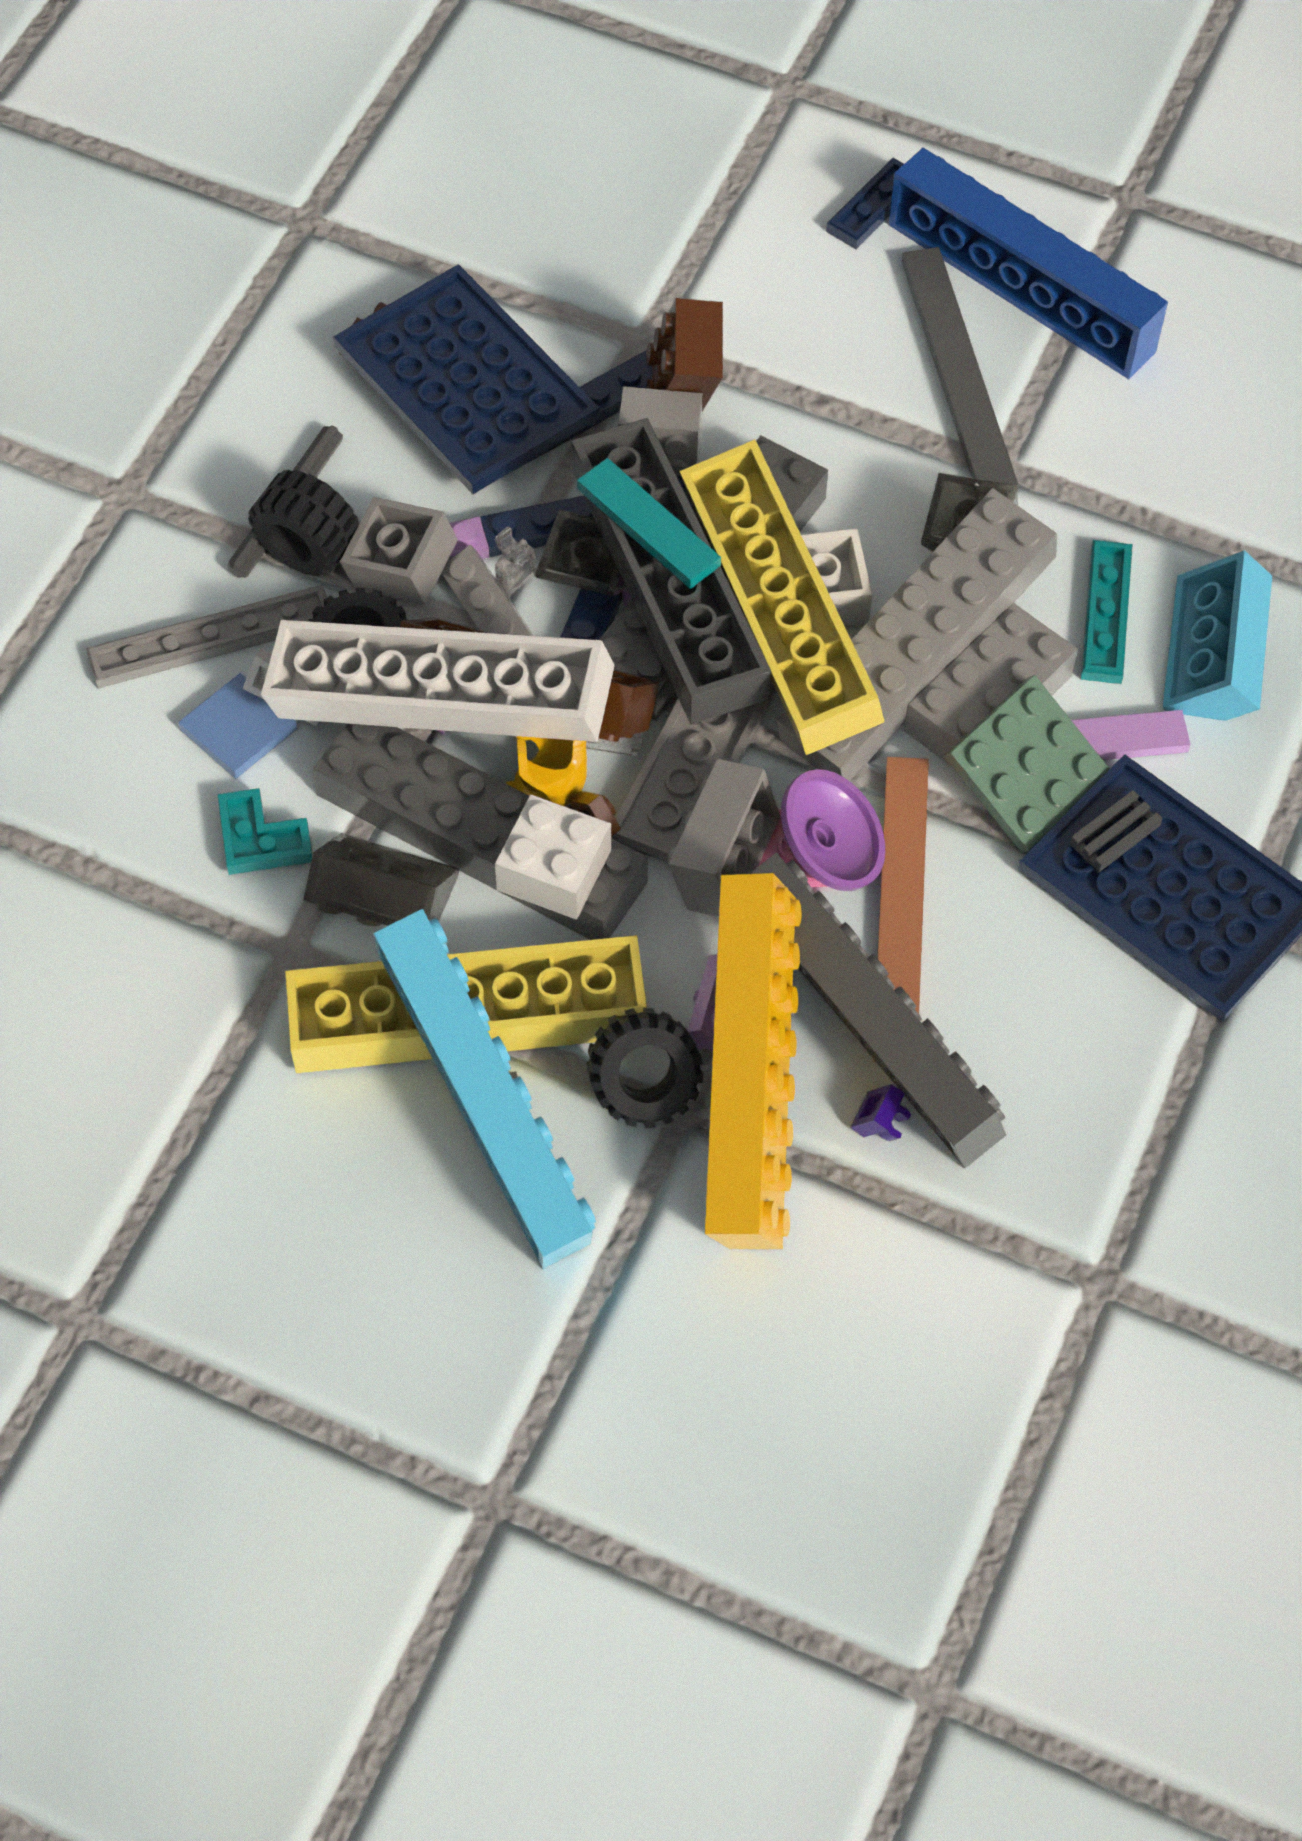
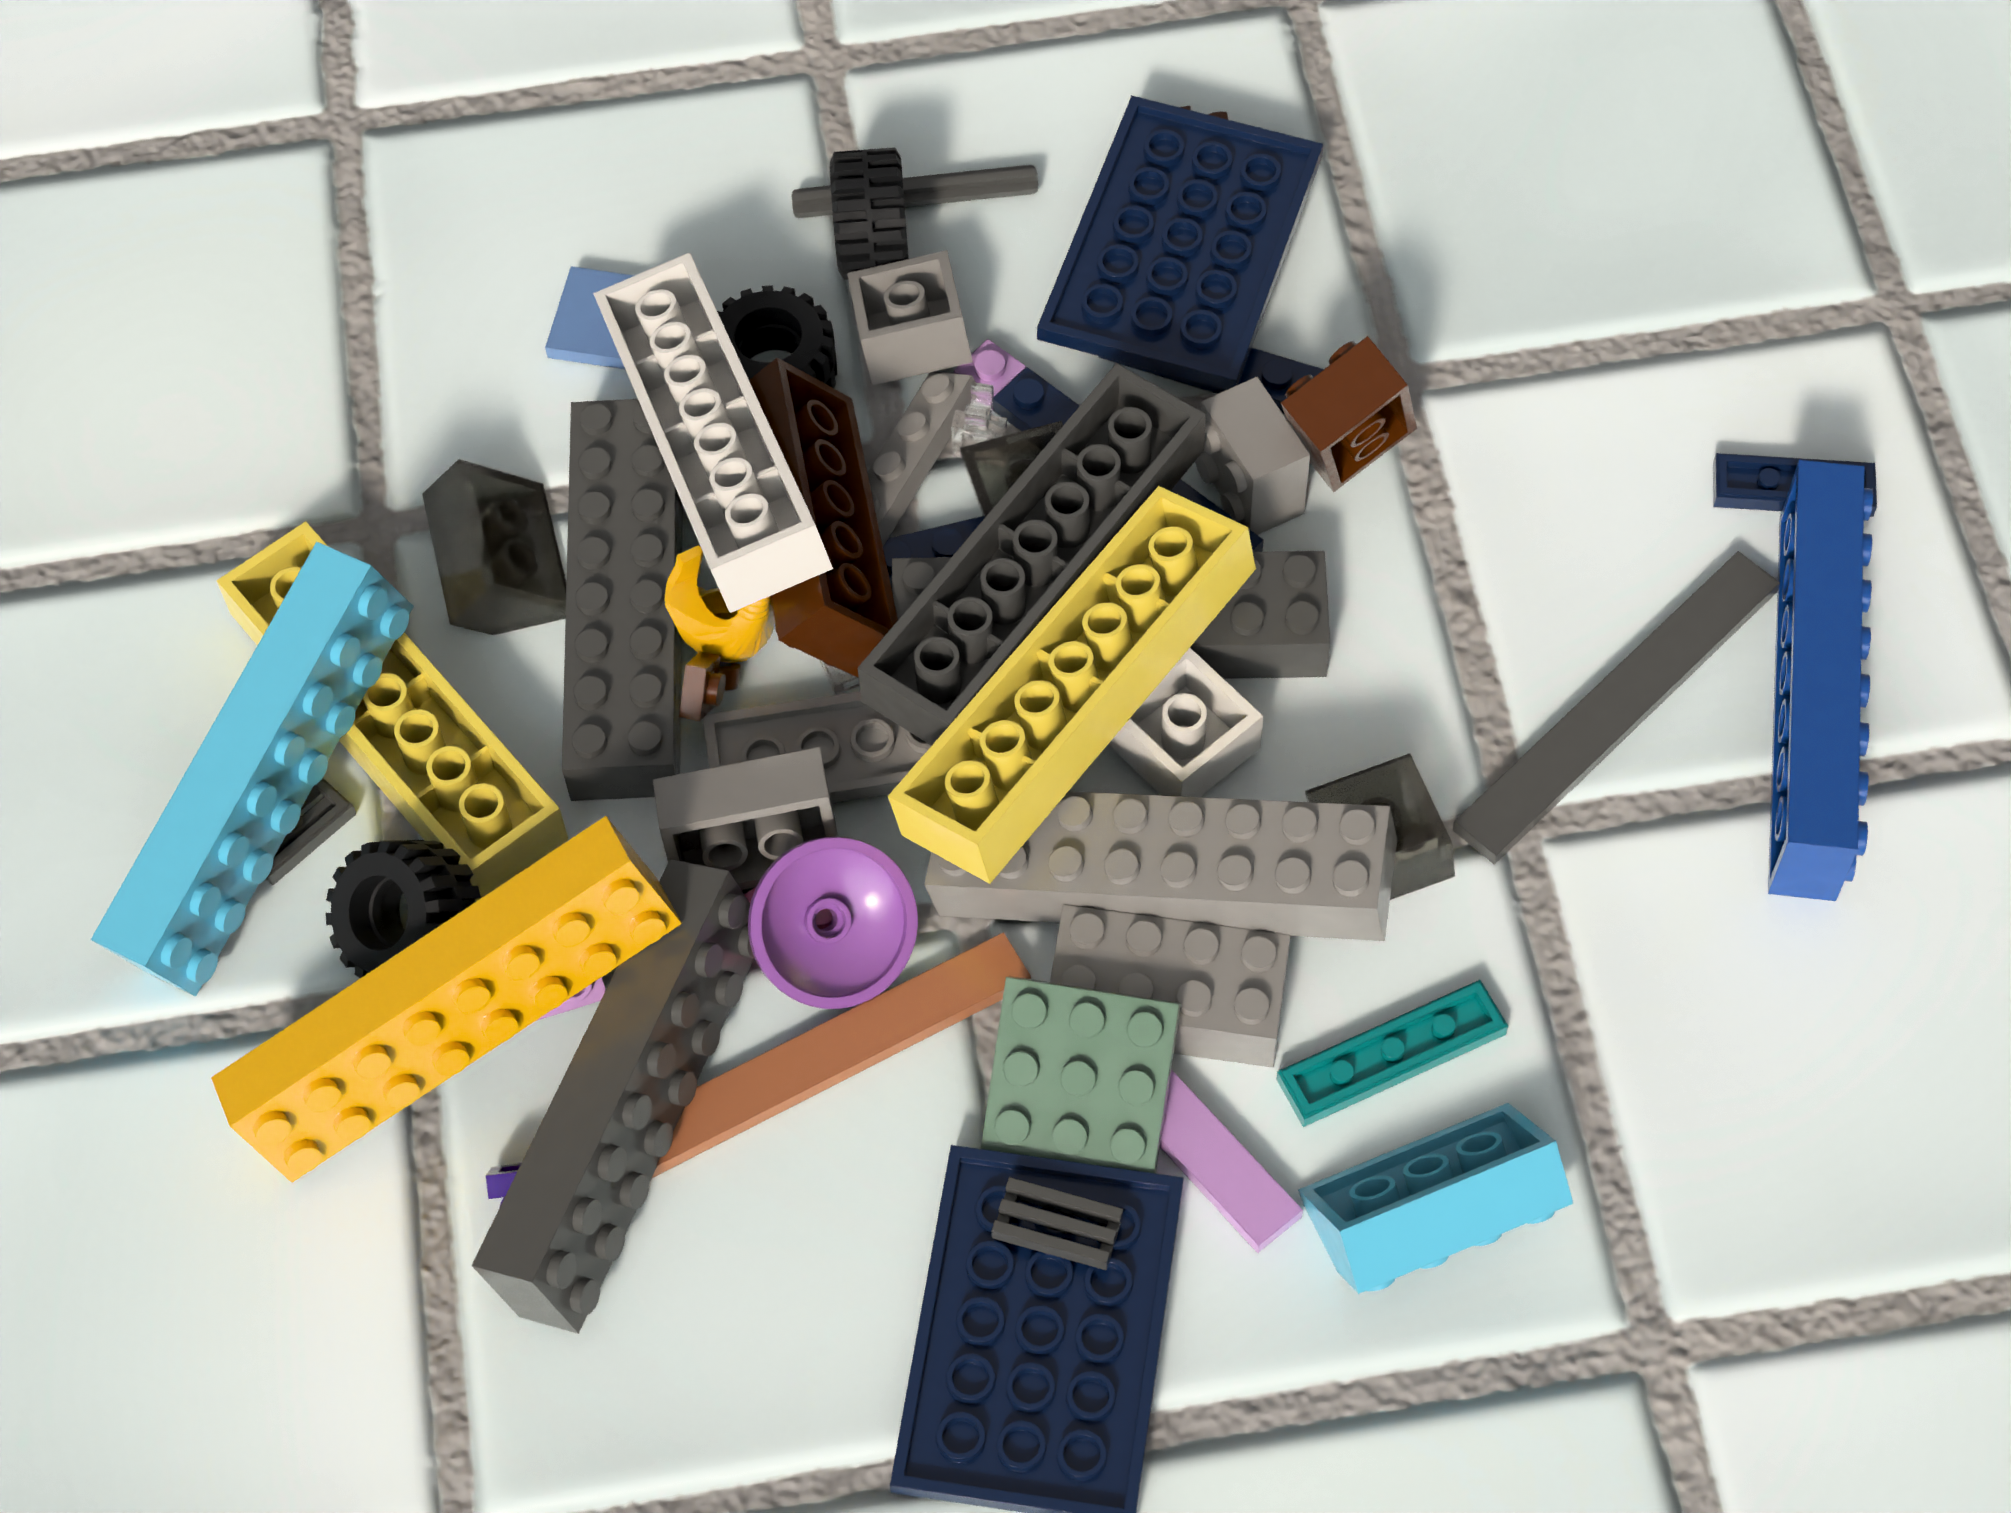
camera: 60 degrees right, 0 degrees up
light grey tile [86,584,327,689] -> none
teal plate [217,788,313,875] -> none
white brick [495,794,611,920] -> none
teal tile [577,458,721,589] -> none

